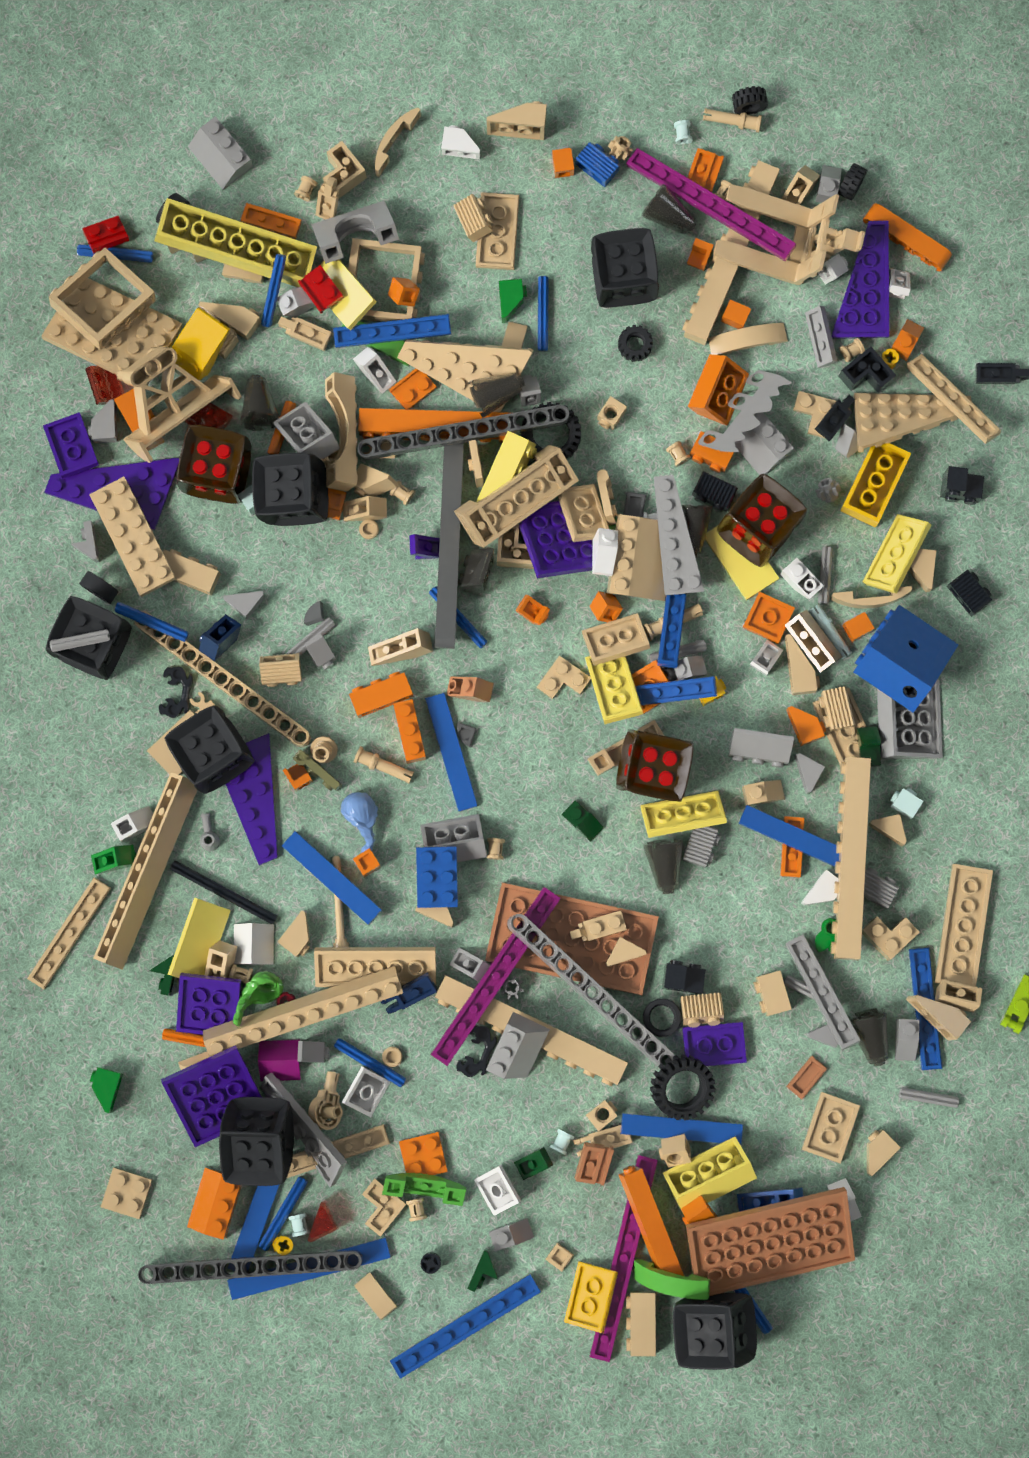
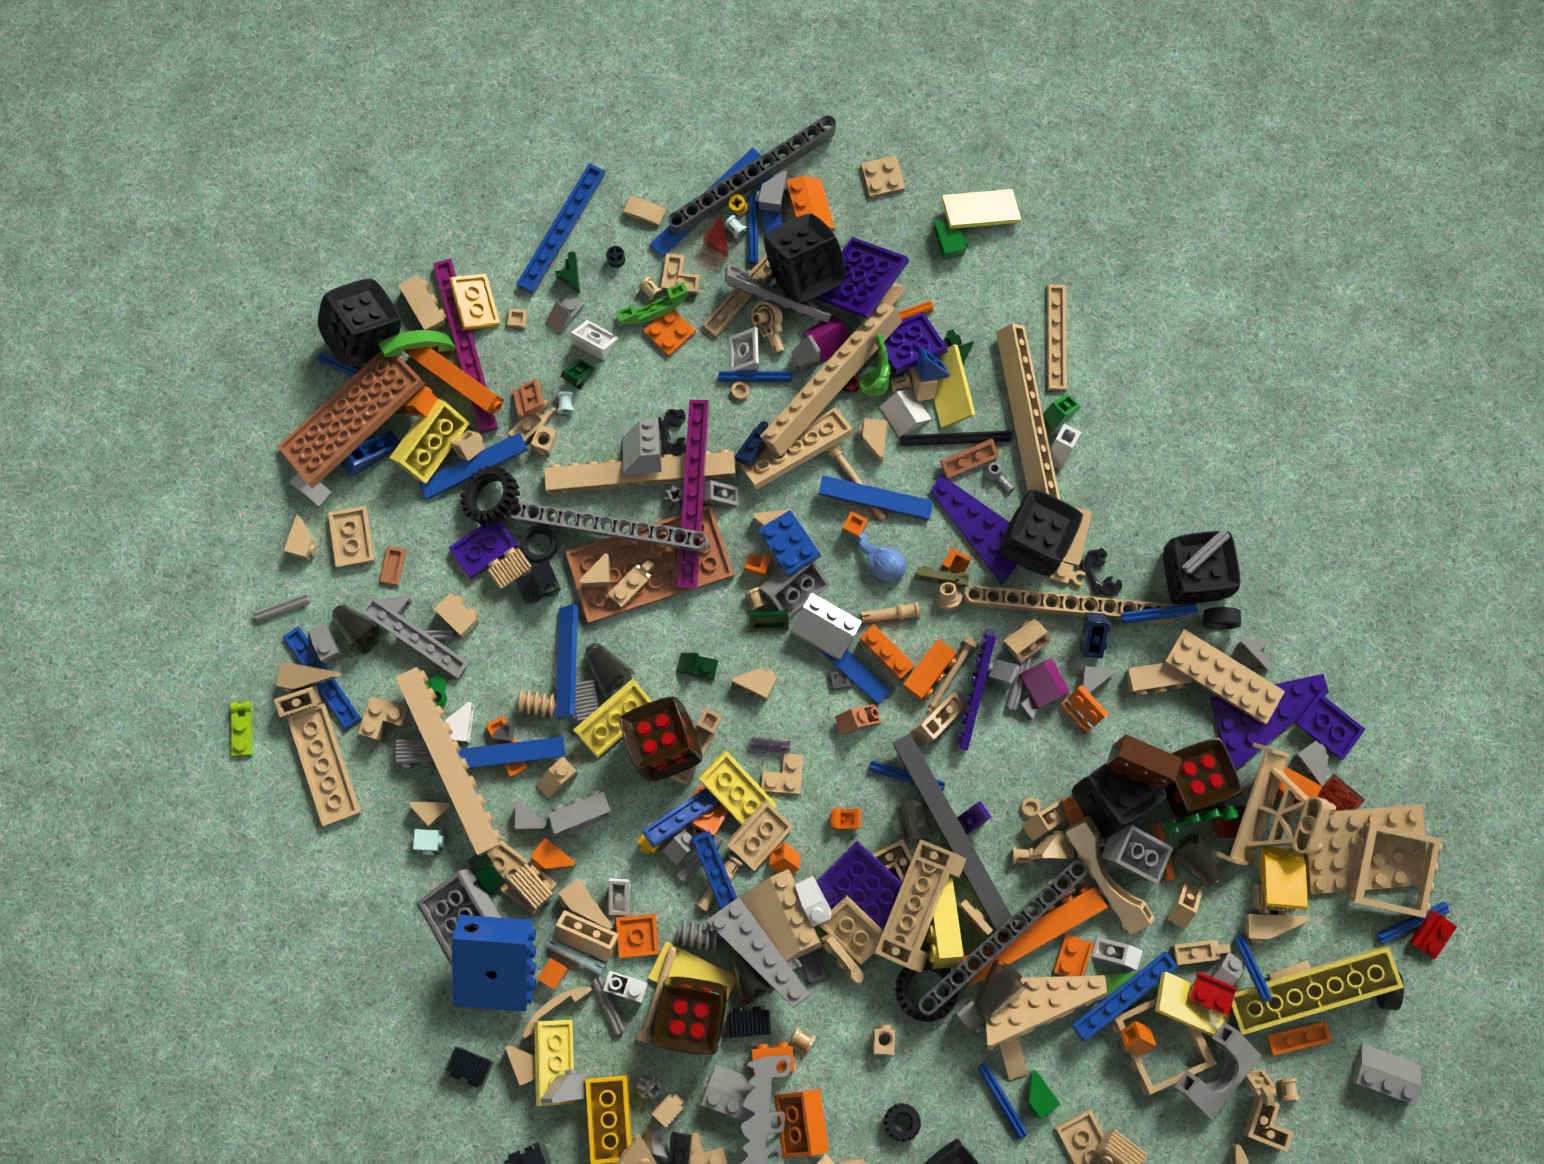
camera: 150 degrees right, 5 degrees down
none -> dark grey tile [492,722,515,742]
none -> tan piece [517,688,556,719]
none -> light grey slope [541,1069,586,1103]
none -> blue tile [555,604,578,720]
none -> tan piece [636,947,676,1044]
none -> tan brick [652,1093,685,1127]
none -> light grey piece [676,920,719,952]
none -> tan slope [732,668,777,701]
none -> orange panel [744,554,771,578]
none -> dark green tile [750,610,789,631]
none -> clear purple pin [750,737,791,754]
none -> light grey slope [756,171,787,212]
none -> light grey slope [789,593,862,661]
none -> blue slope [916,347,950,382]
none -> tan piece [928,636,979,712]
none -> nougat plate [940,439,999,478]
none -> tile [941,189,1021,229]
none -> dark purple wing [957,629,996,751]
none -> magenta slope [1019,658,1070,709]
none -> orange plate [1060,685,1108,734]
none -> reddish brown brick [1106,734,1182,790]
none -> green plant [1161,806,1239,835]
none -> tan slope [1168,880,1203,929]

